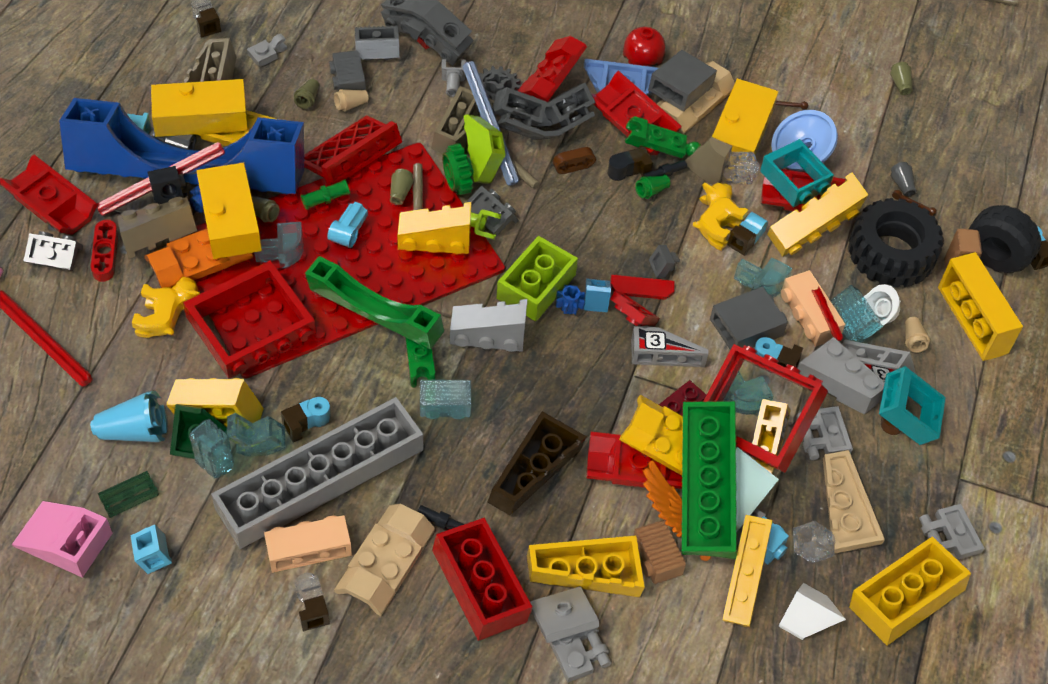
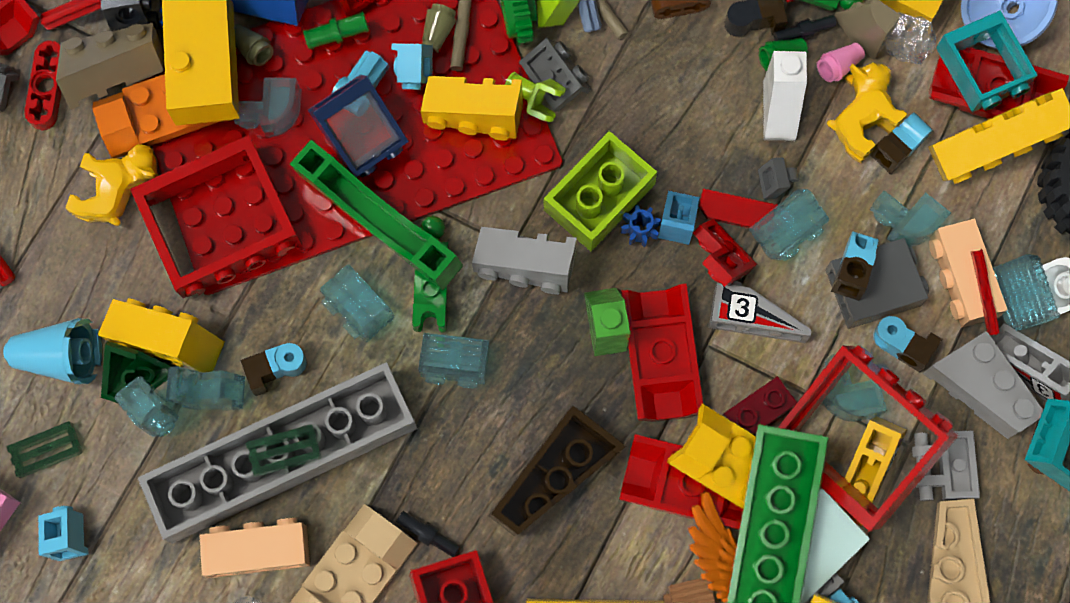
camera: 15 degrees right, 20 degrees up
none -> clear green tile [246,424,322,477]
none -> window [308,74,409,178]
none -> clear light blue brick [320,265,395,343]
none -> medium azure brick [392,43,433,90]
none -> bright green slope [584,288,630,356]
none -> red piece [621,283,703,422]
none -> clear light blue brick [749,189,829,261]
none -> white slope [763,51,807,141]
none -> bright pink cone [817,43,865,82]
none -> dark brown leg [831,231,878,301]

